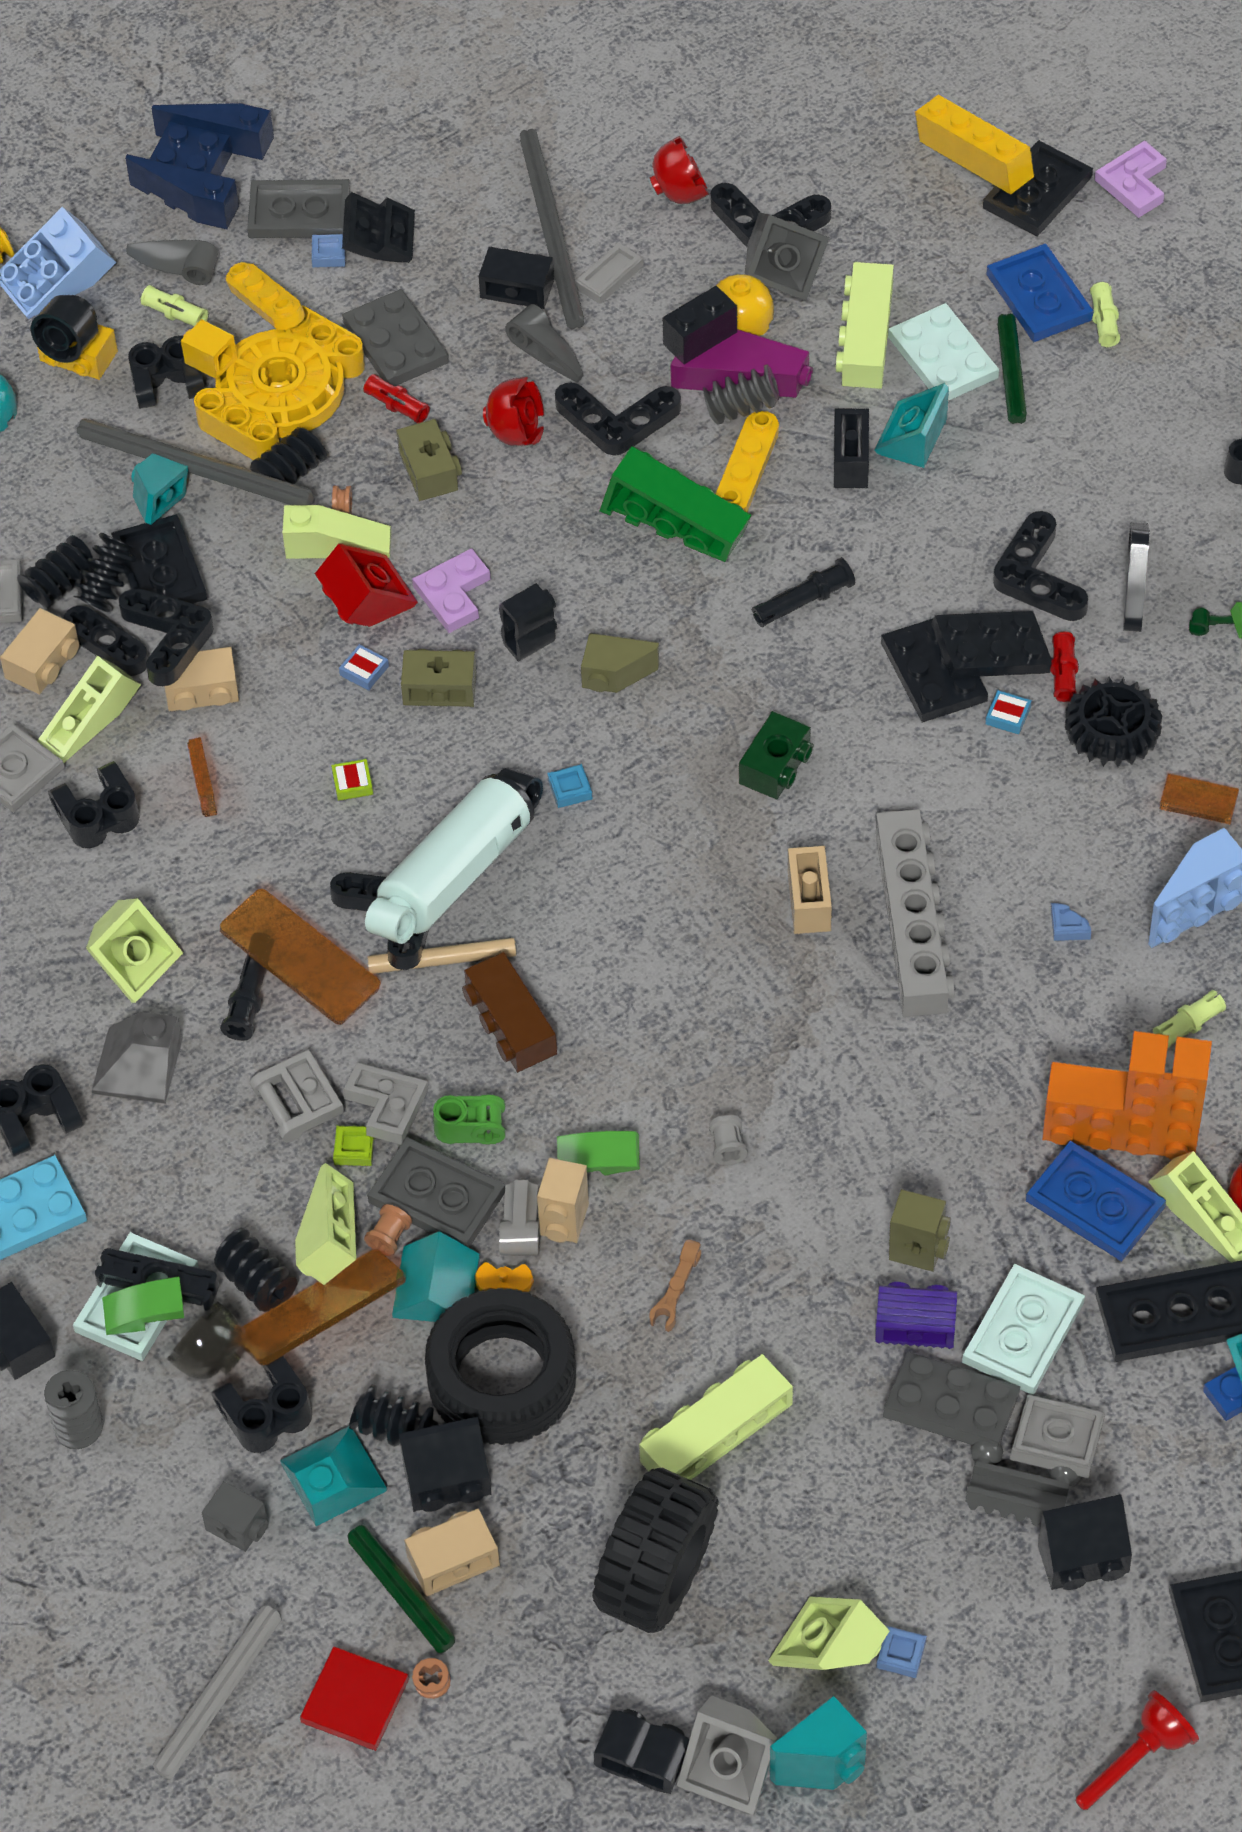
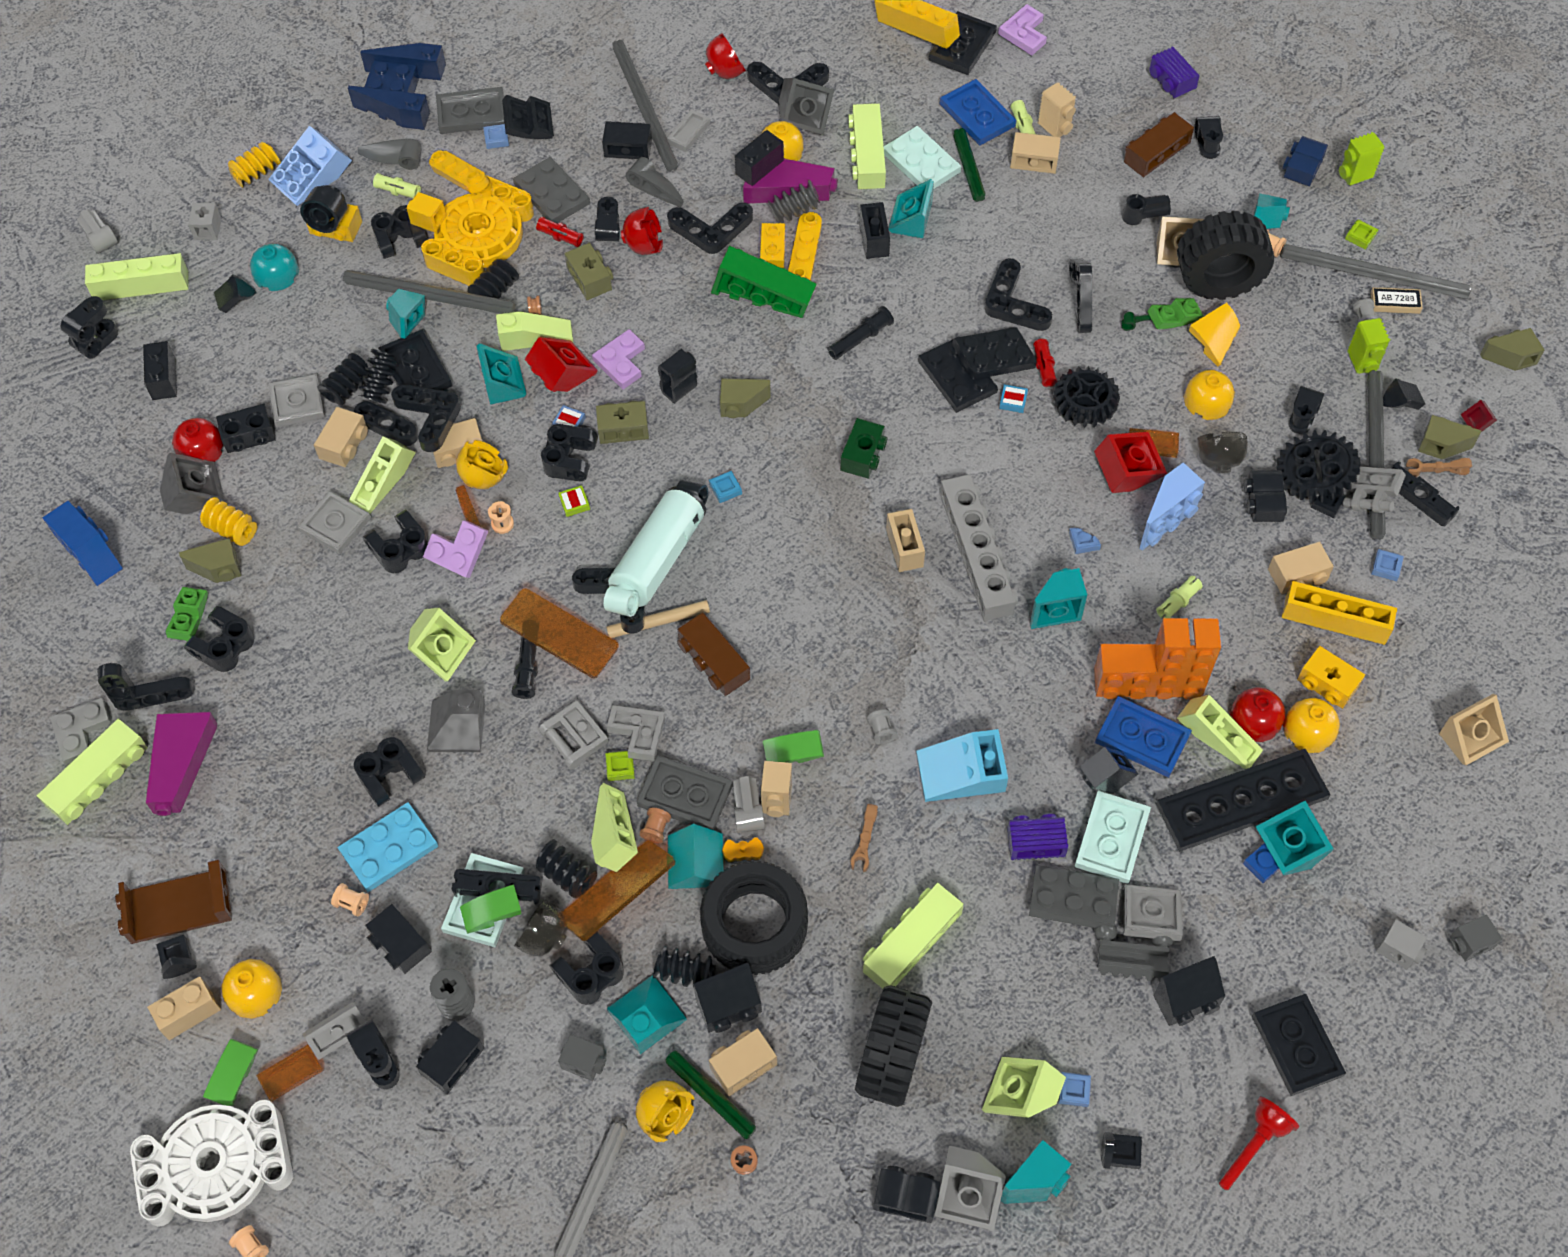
camera: 10 degrees left, 5 degrees up
red tile [300,1646,409,1751] -> none
bright green piece [433,1095,505,1145] -> none
olive brick [889,1189,951,1272] -> none
none -> black brick [416,1020,485,1094]
none -> lavender plate [423,520,488,578]
none -> yellow cylinder [456,440,508,489]
none -> teal slope [476,343,527,405]
none -> light nougat bush [488,501,514,534]
none -> black piece [541,424,598,481]
none -> black piece [595,196,620,242]
none -> yellow cylinder [635,1080,694,1142]
none -> yellow brick [760,223,785,268]
none -> medium azure slope [916,729,1008,802]
none -> tan brick [1010,132,1061,174]
none -> teal slope [1030,568,1088,629]
none -> tan brick [1038,83,1076,137]
none -> black brick [1079,747,1138,794]
none -> red slope [1094,432,1167,493]
none -> black tile [1101,1132,1142,1169]

